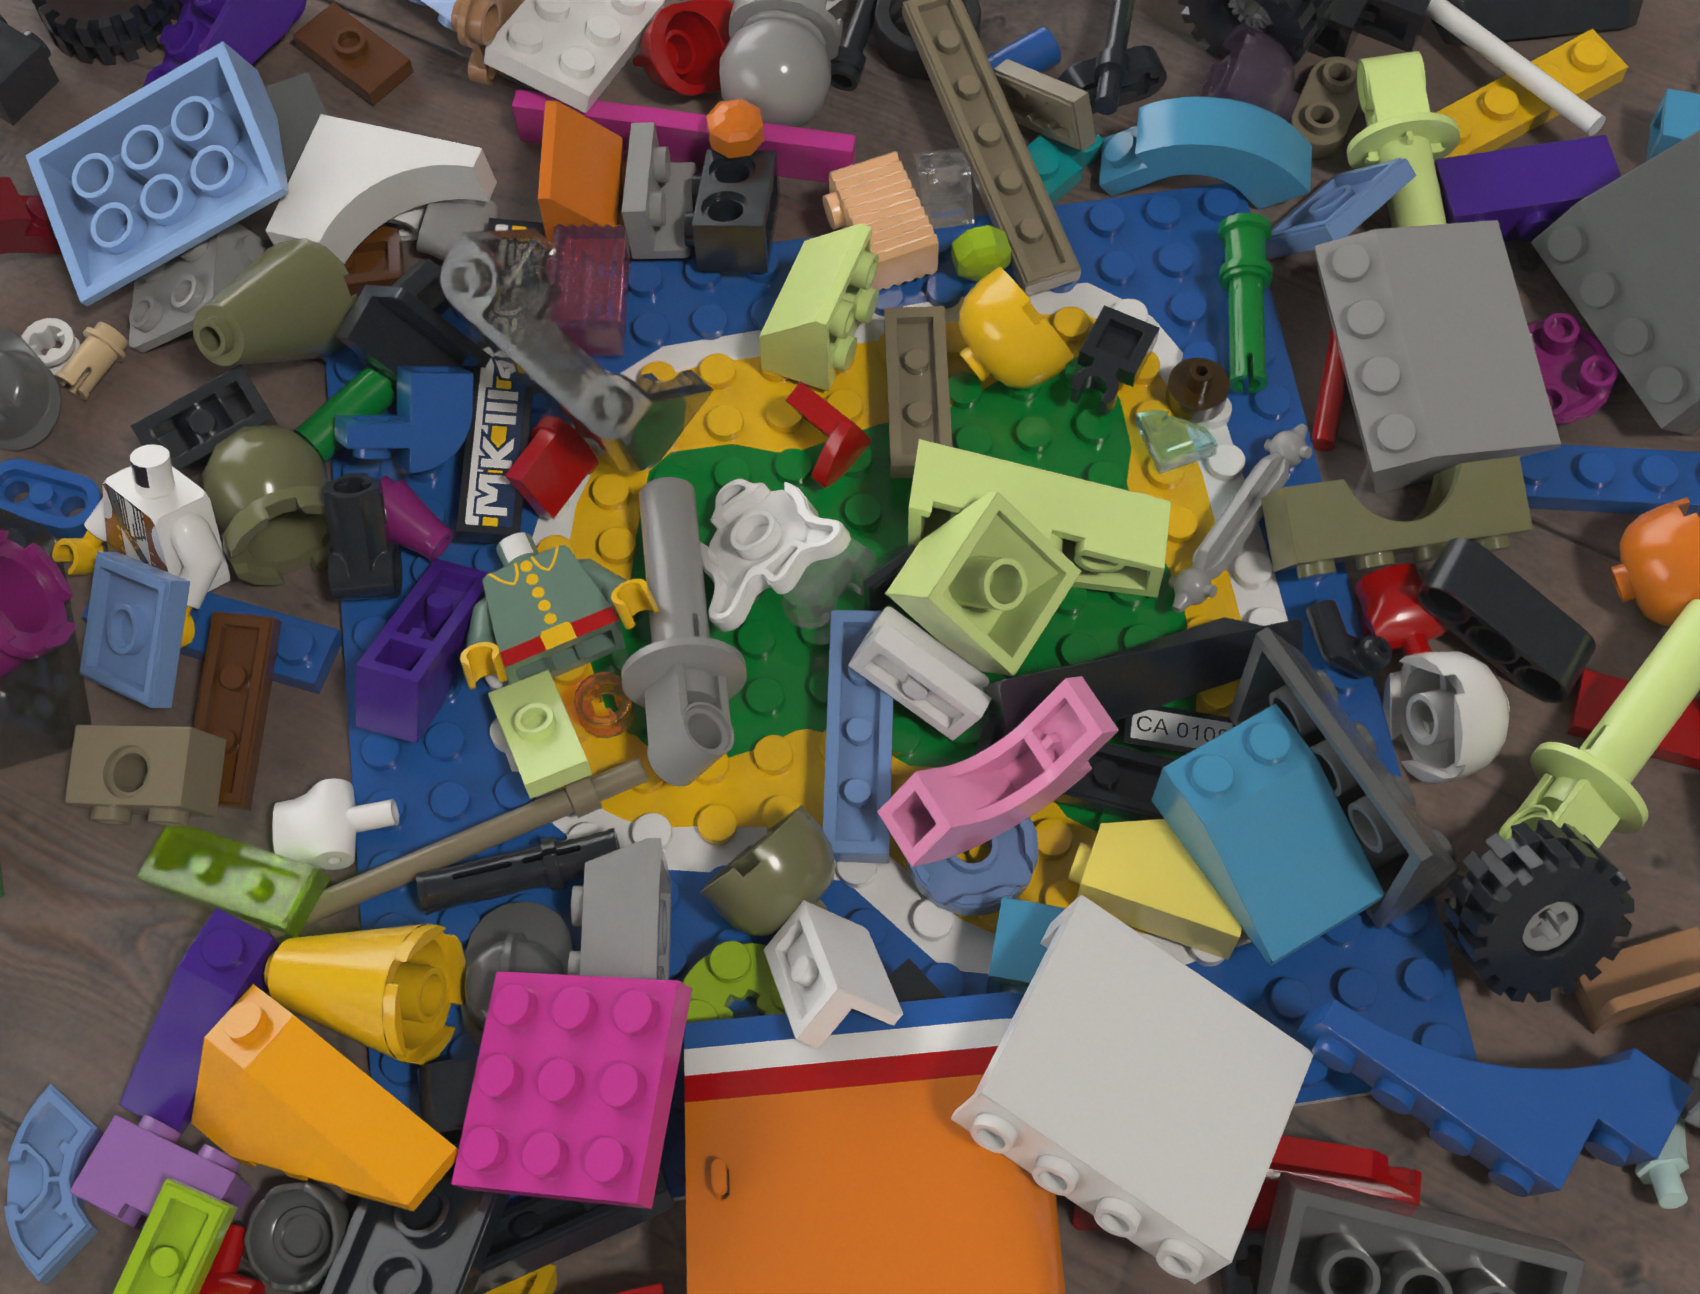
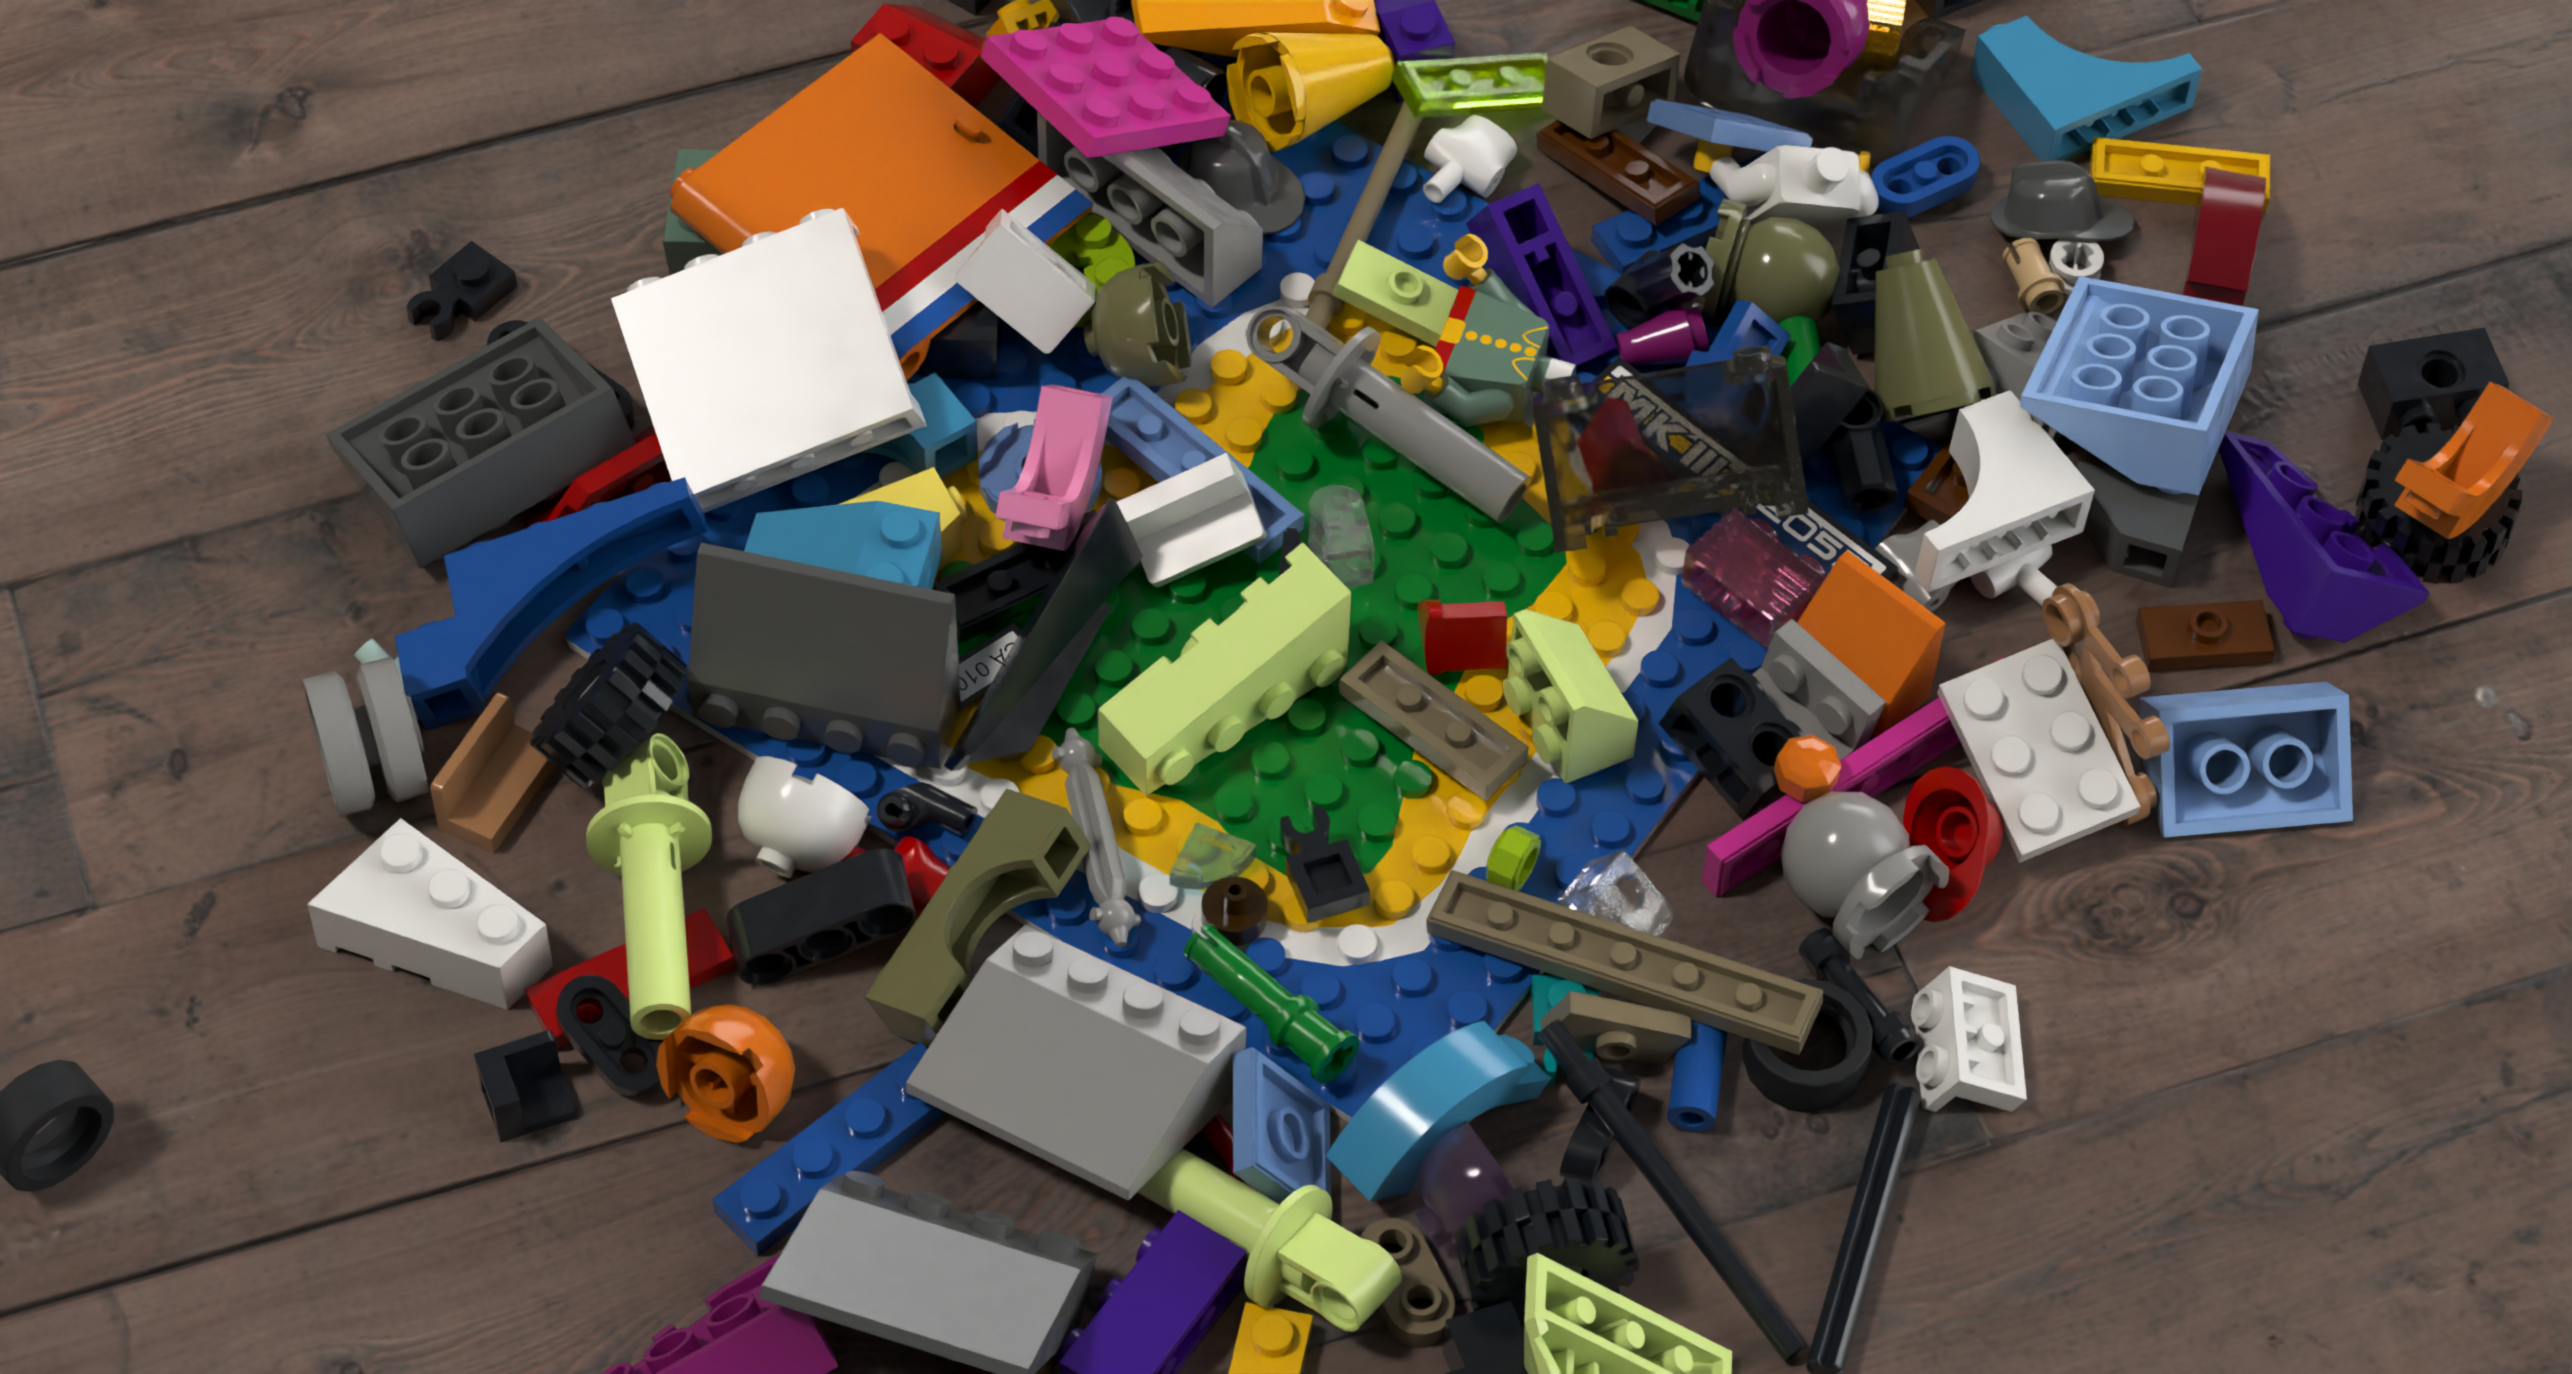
camera: 130 degrees right, 10 degrees down
black pin [416,827,620,915] -> none
clear orange bush [574,672,635,738] -> none
white tile [700,479,851,632] -> none
light nougat brick [822,151,939,291] -> none
yellowish green slope [885,491,1081,676] -> none
yellow cylinder [958,266,1075,389] -> none
magenta dish [1528,313,1618,424] -> none

